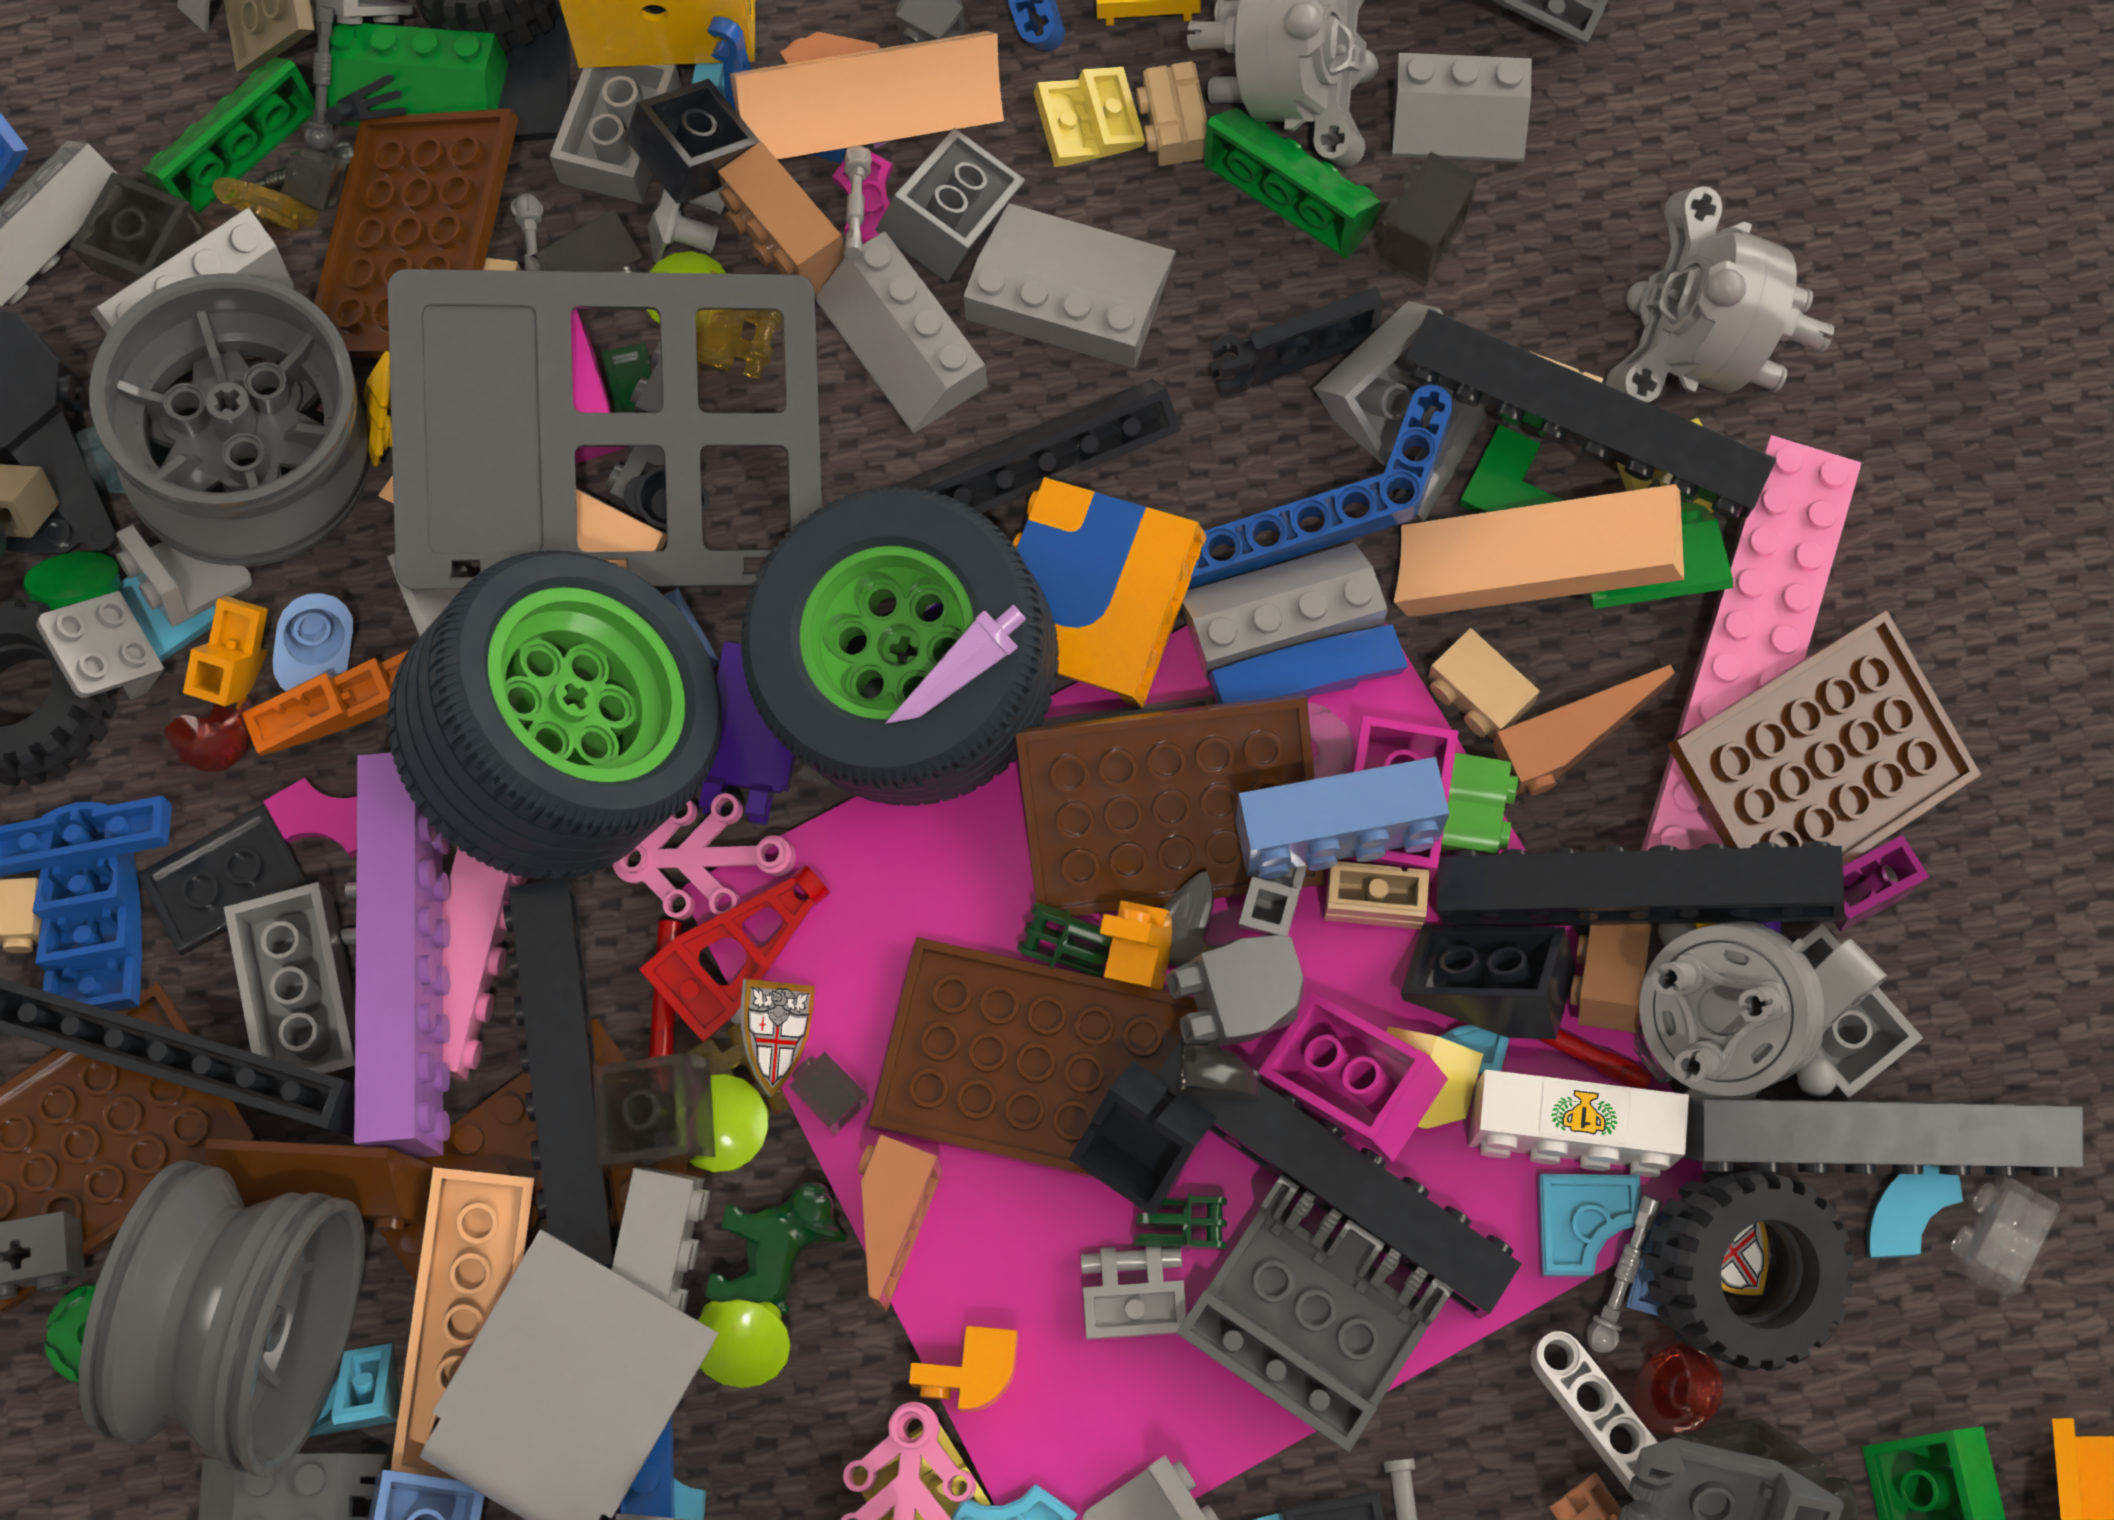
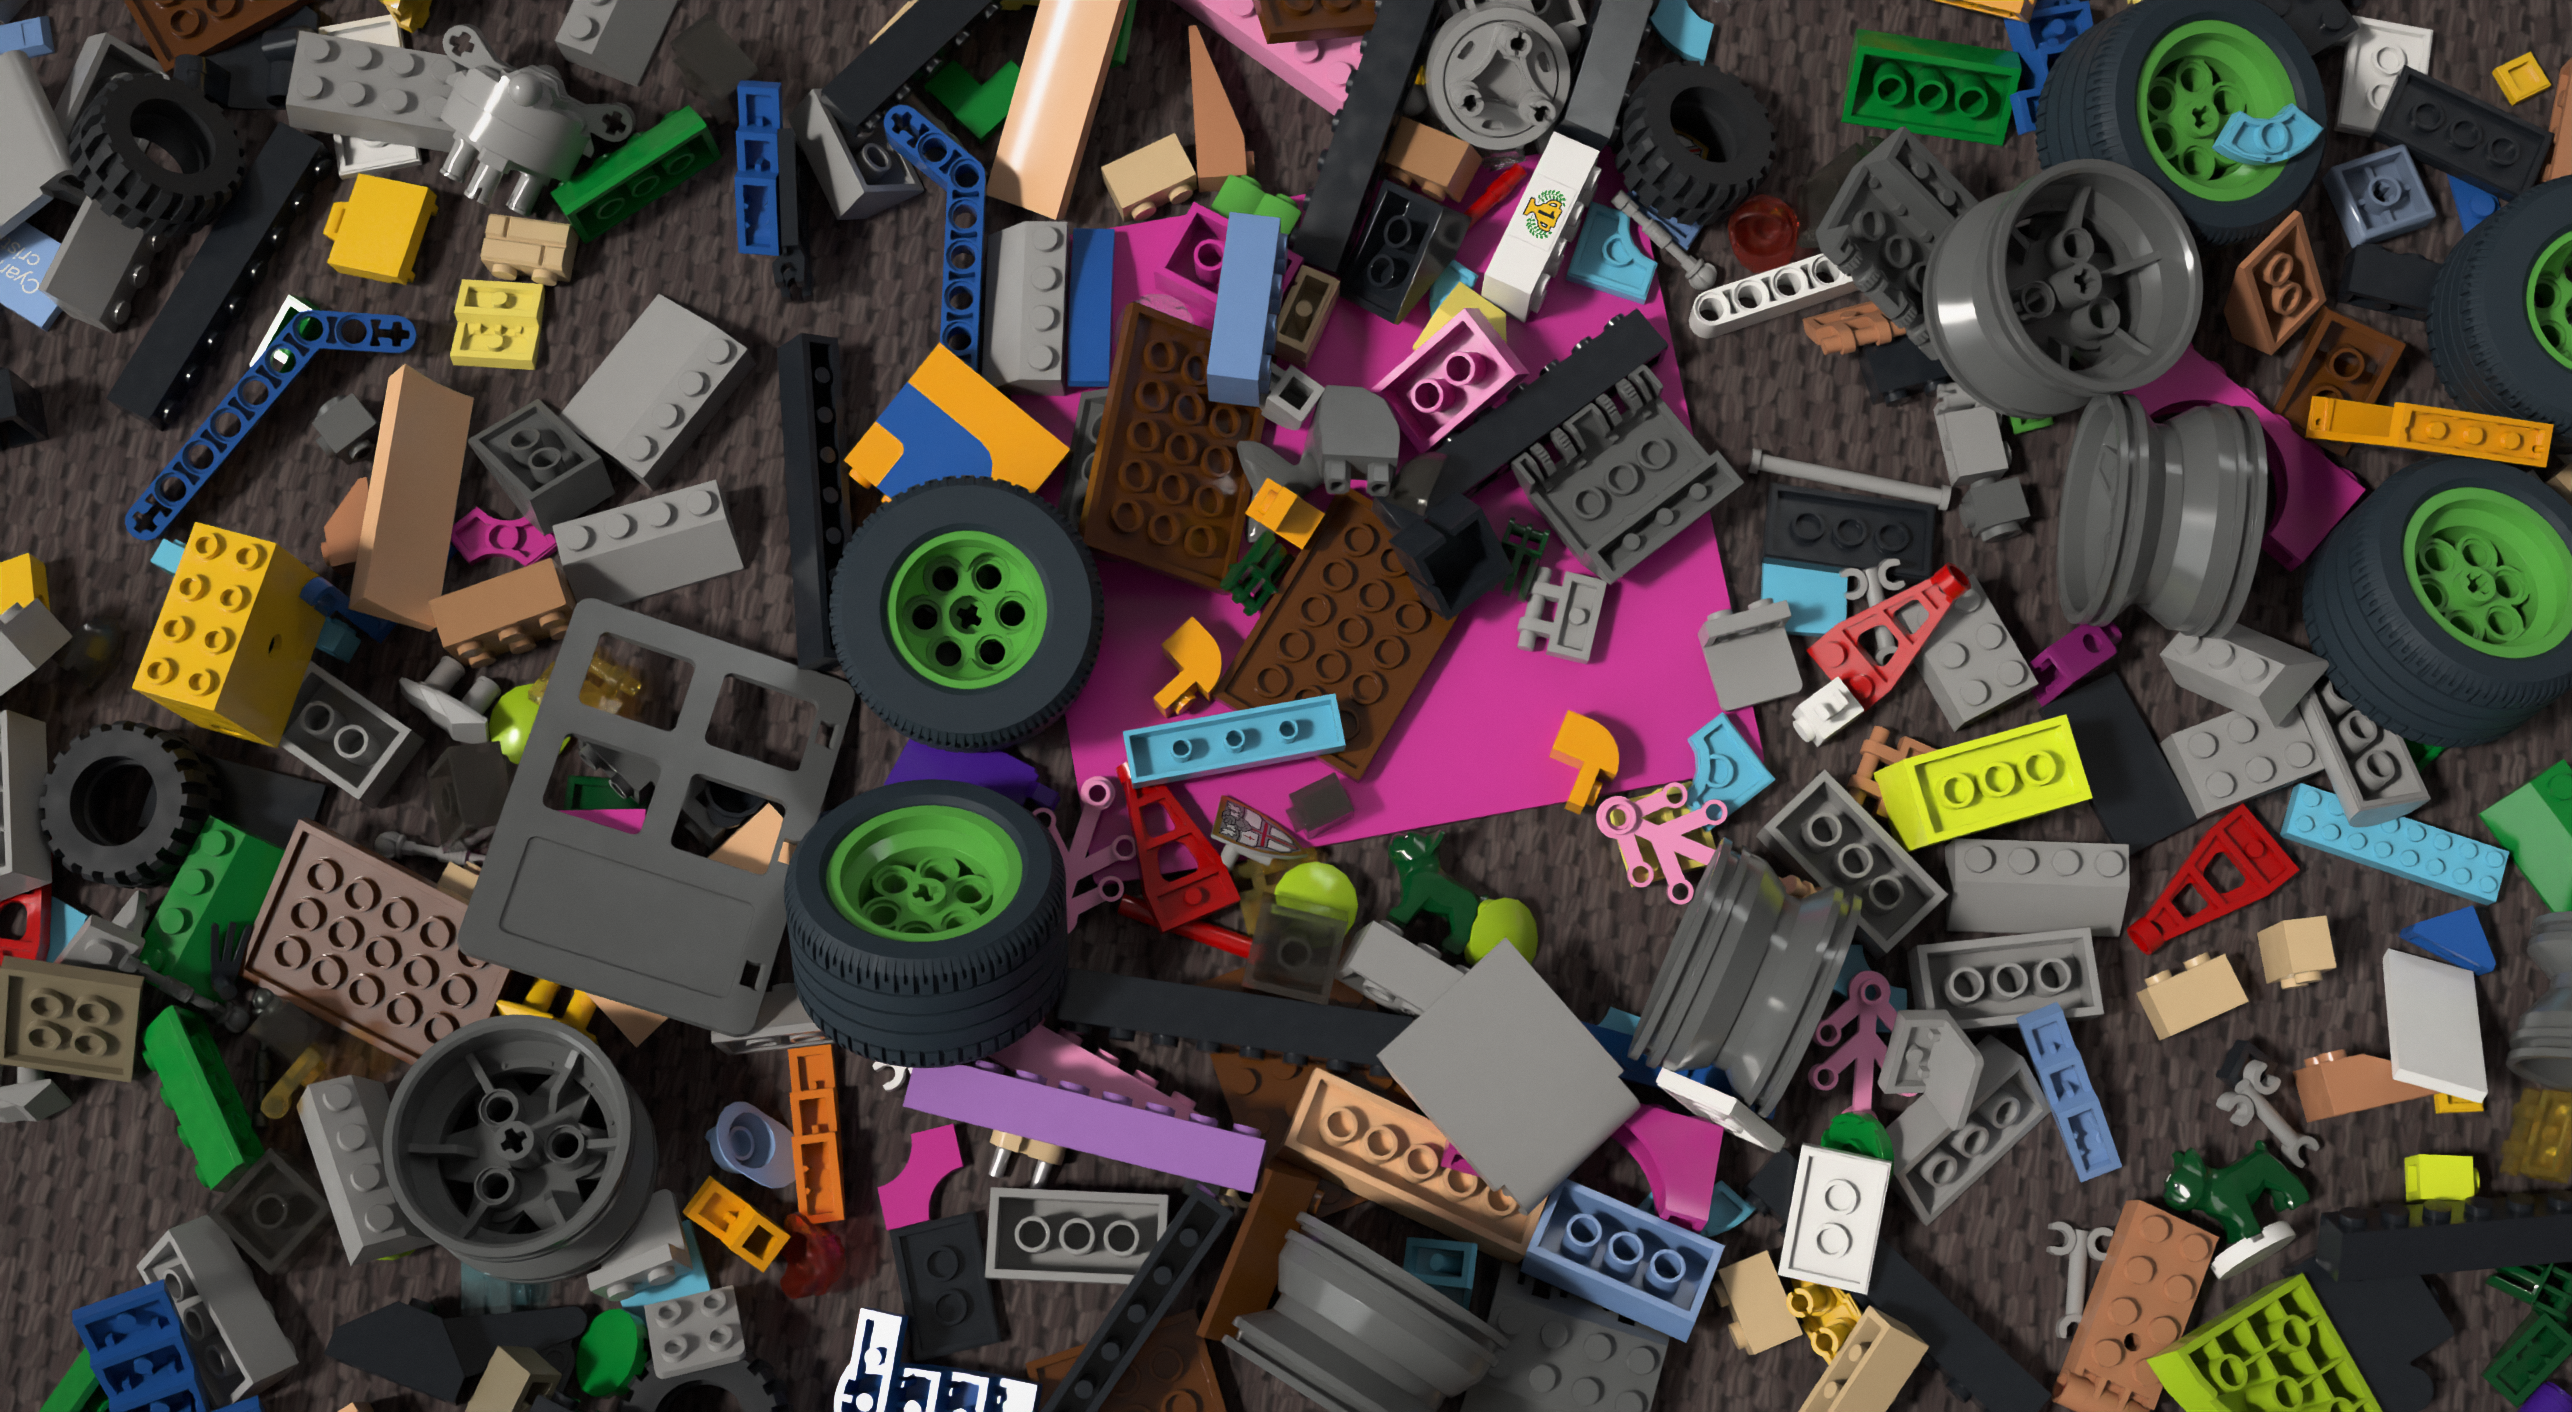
camera: 75 degrees left, 5 degrees up
black brick [625,79,760,204] -> none
light grey piece [844,146,872,260] -> none
nougat slope [858,1134,943,1312] -> none
lavender bar [885,604,1027,724] -> none
none -> blue slope [734,80,783,256]
none -> medium azure piece [1123,693,1346,789]
none -> light orange brick [1153,616,1223,719]

